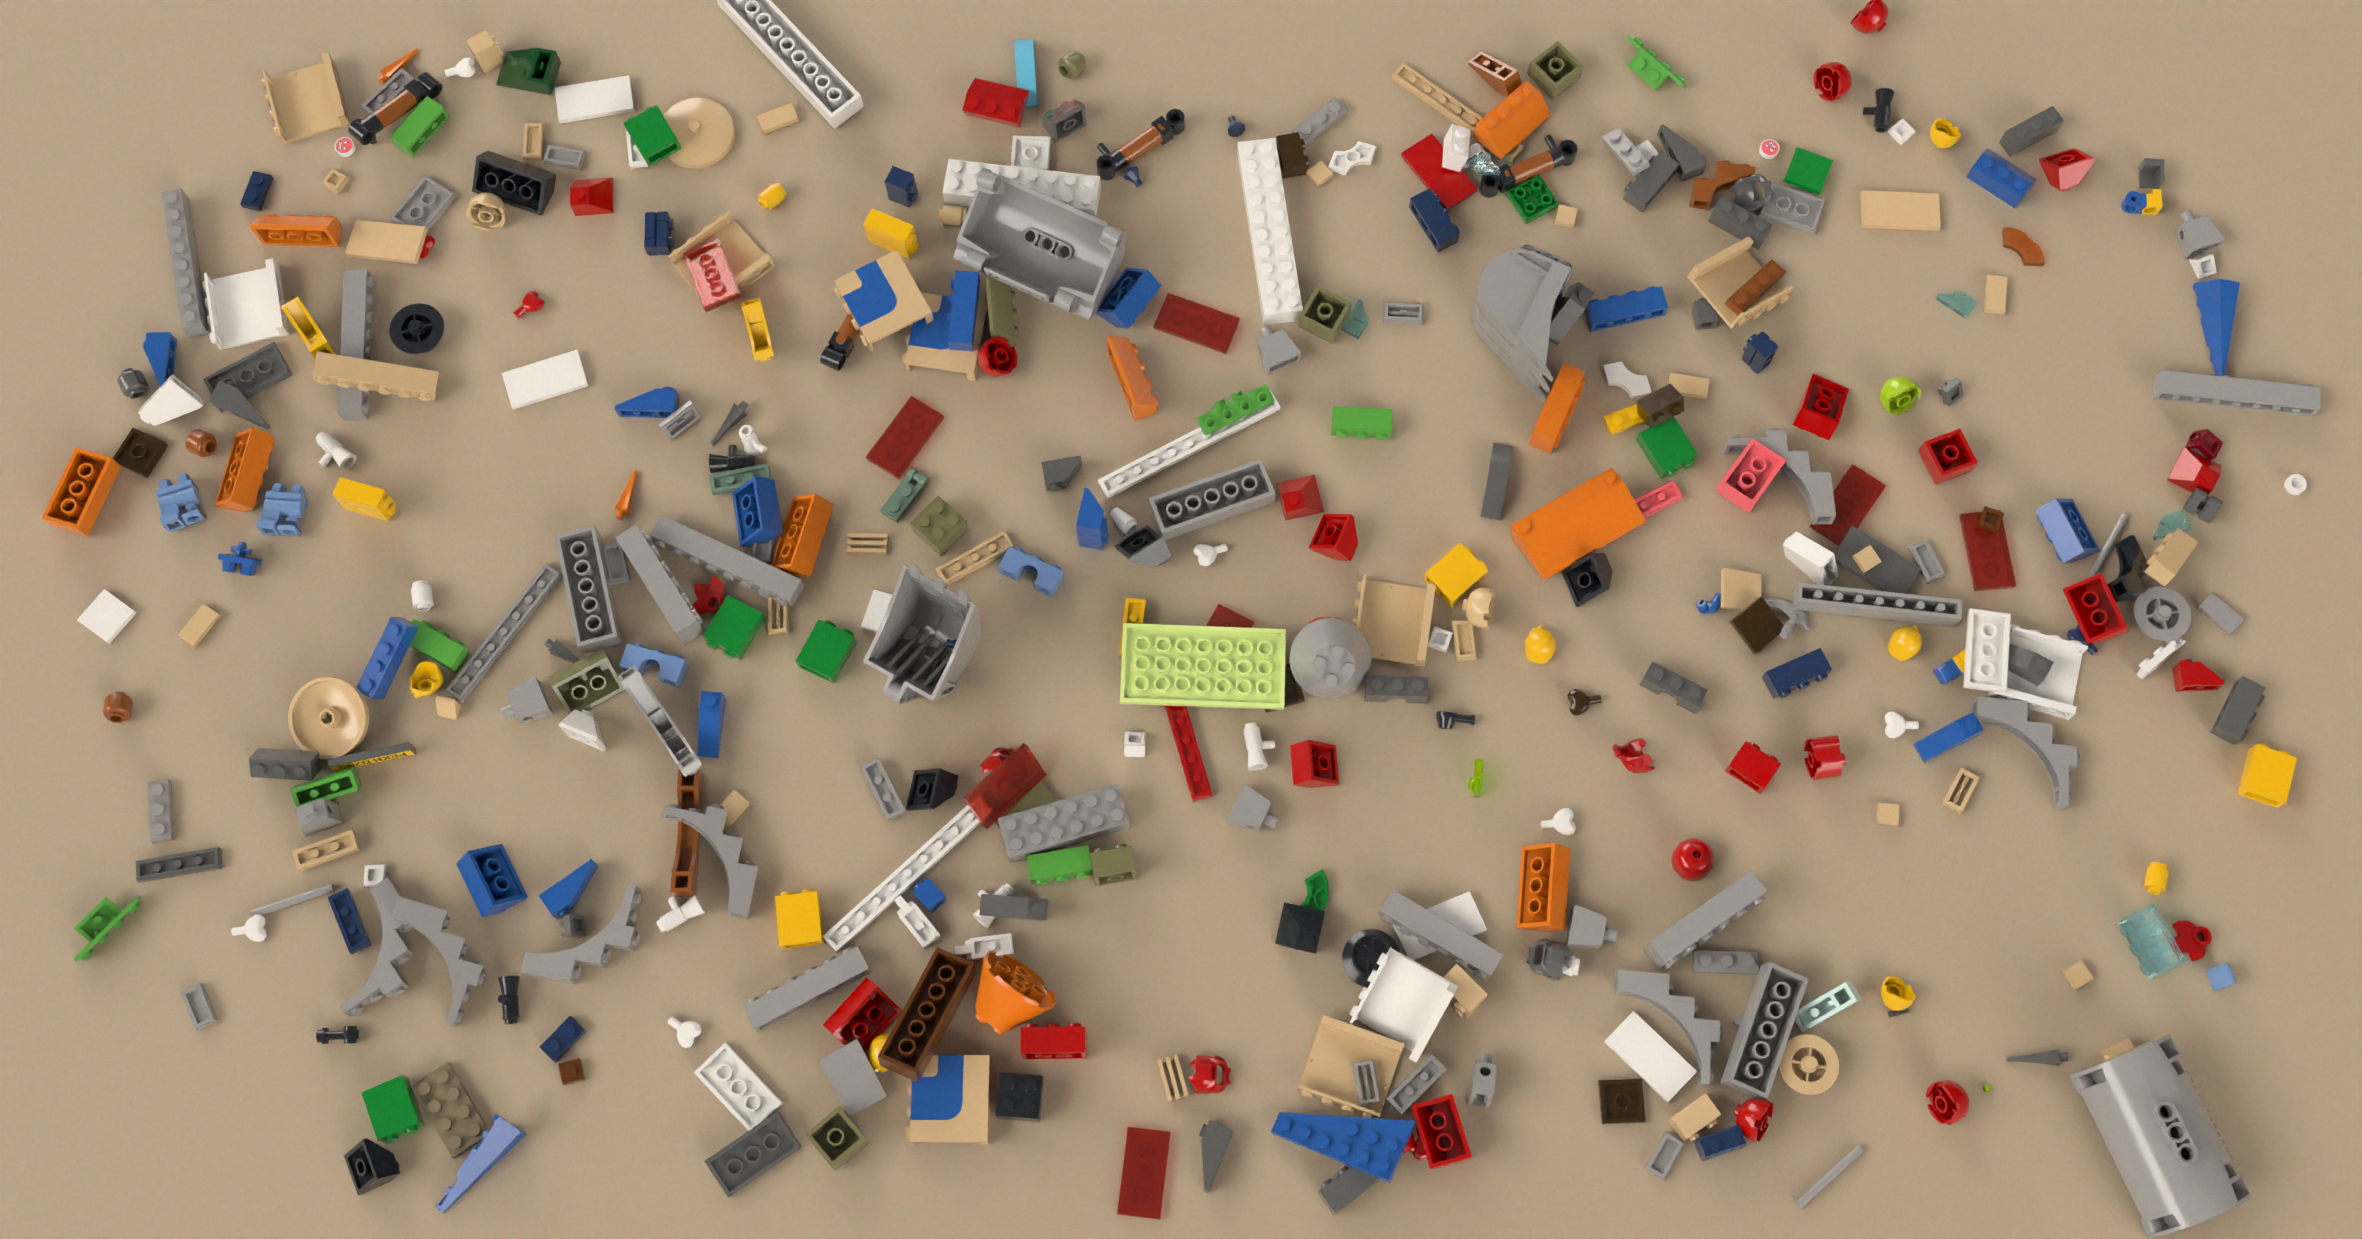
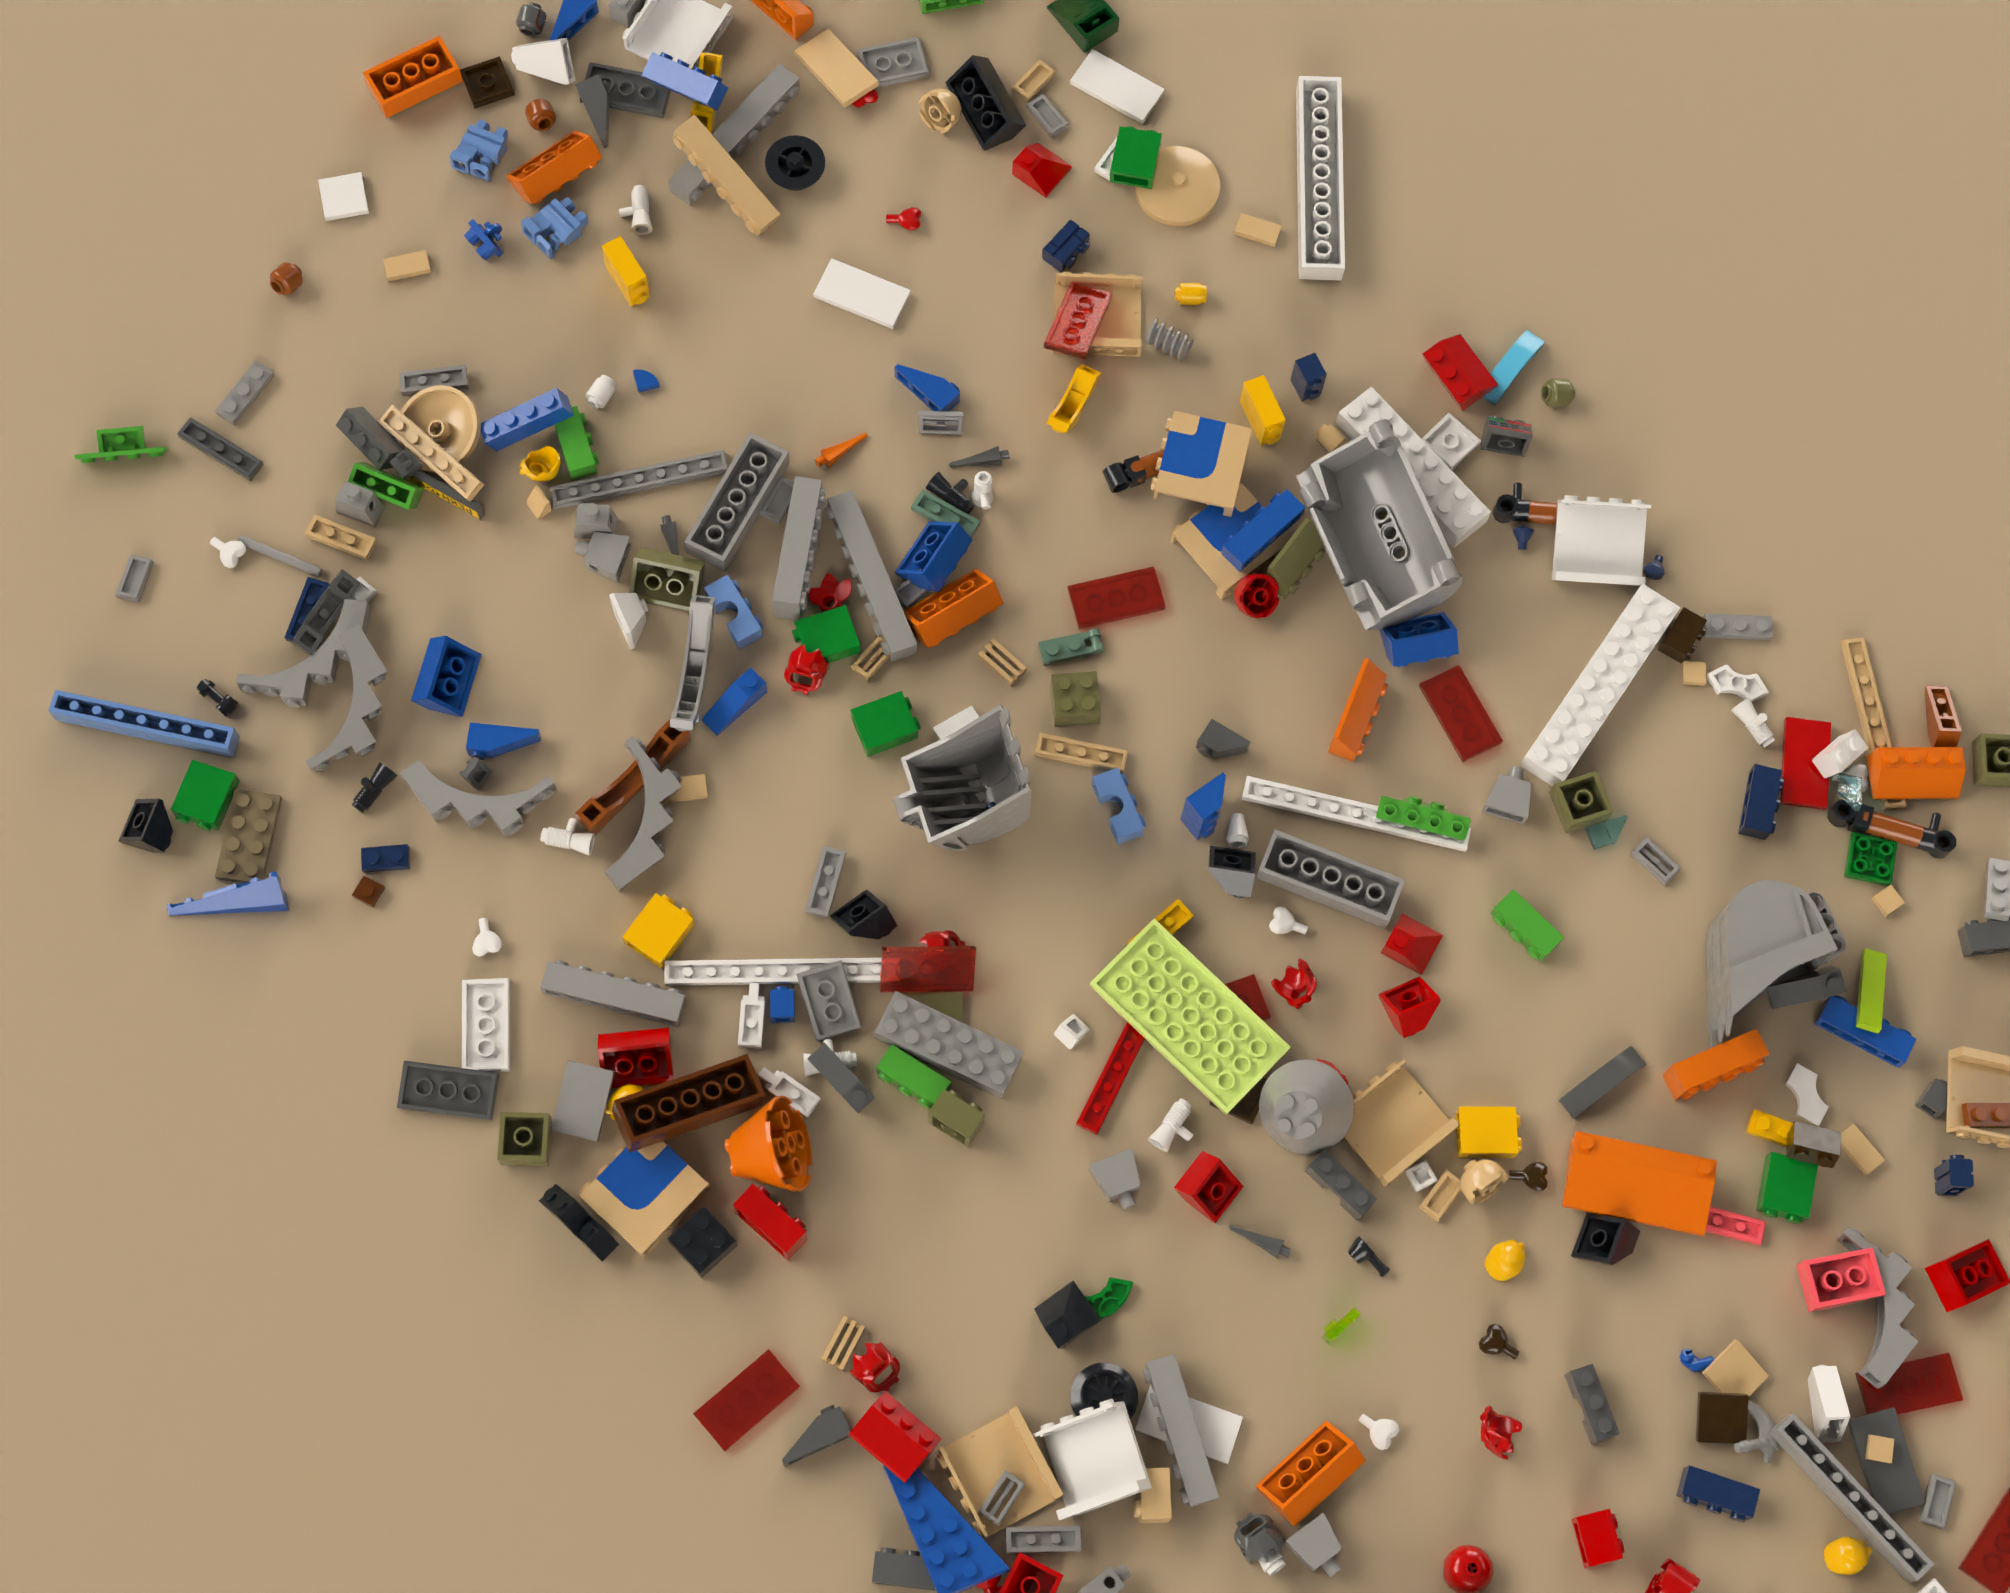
camera: 35 degrees right, 0 degrees up
none -> medium blue brick [48,690,240,758]
none -> dark grey slope [292,569,360,655]
none -> tan tile [378,405,485,502]
none -> dark grey tile [389,448,422,481]
none -> light grey plate [399,365,469,396]
none -> black arch [539,1184,619,1262]
none -> light grey torso [574,503,619,539]
none -> blue tile [632,369,660,393]
none -> brick [642,52,728,111]
none -> red helmet [784,644,830,695]
none -> light grey tile [796,960,862,1042]
none -> red slope [848,1391,942,1483]
none -> light grey piece [1146,317,1195,361]
none -> dark grey piece [1229,1225,1292,1259]
none -> red helmet [1271,958,1317,1009]
none -> dark brown rock [1509,1162,1548,1191]
none -> white panel [1552,495,1651,586]
none -> white piece [1730,697,1775,748]
none -> lime tile [1856,948,1887,1034]

